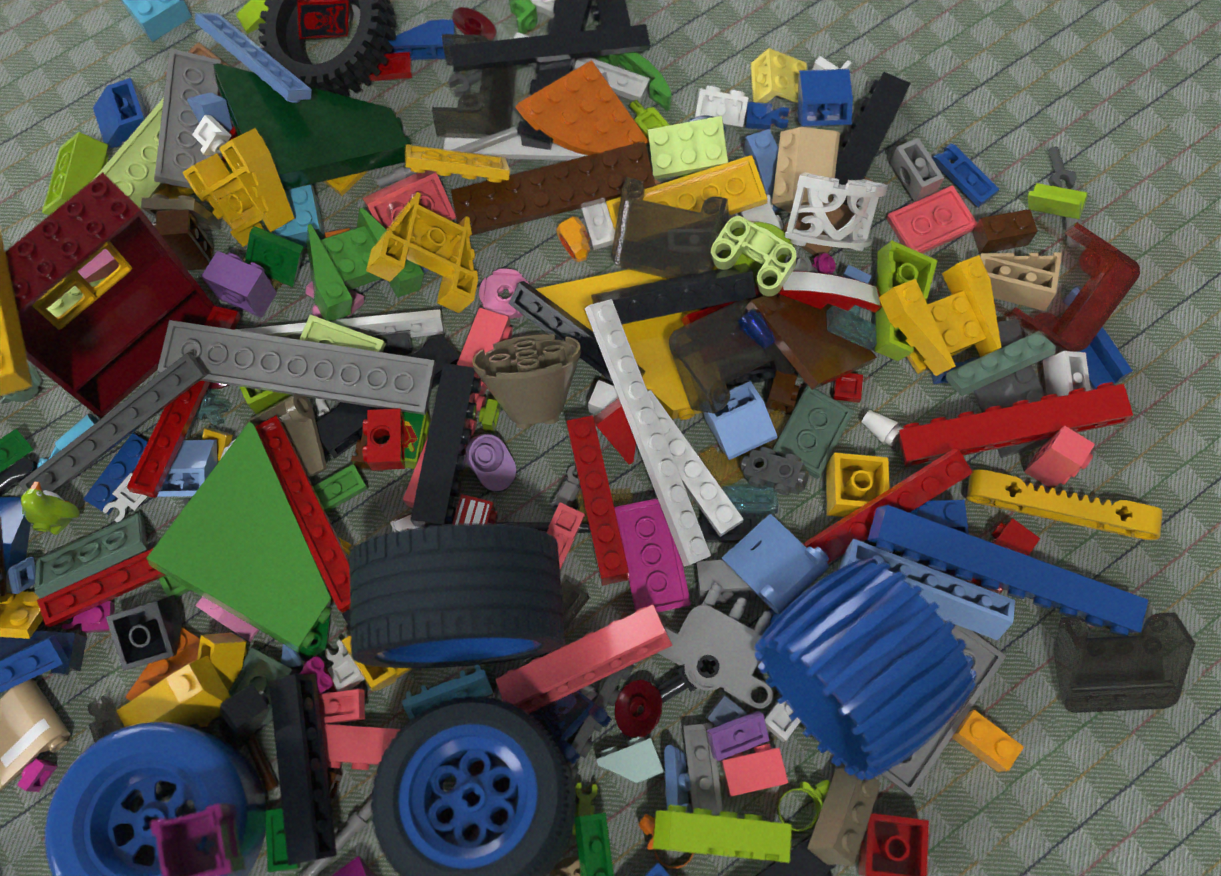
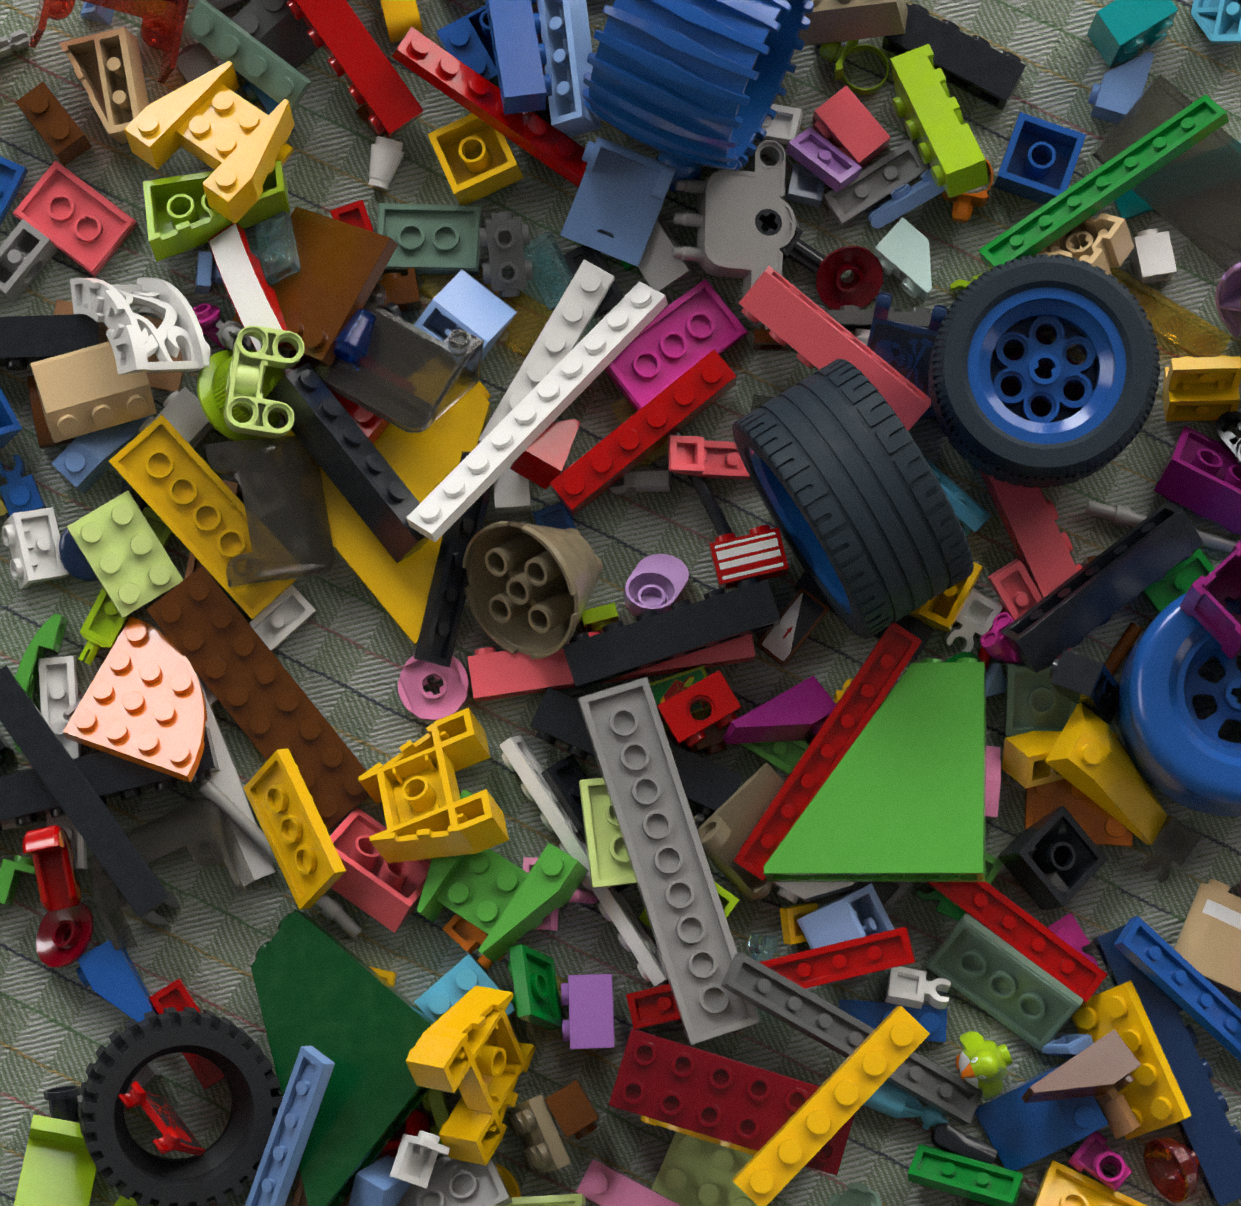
camera: 115 degrees left, 10 degrees up
light orange rock [556,217,590,262] -> none
none -> red animal [23,825,81,912]
none -> blue tile [533,502,576,529]
none -> magenta slope [722,675,836,744]

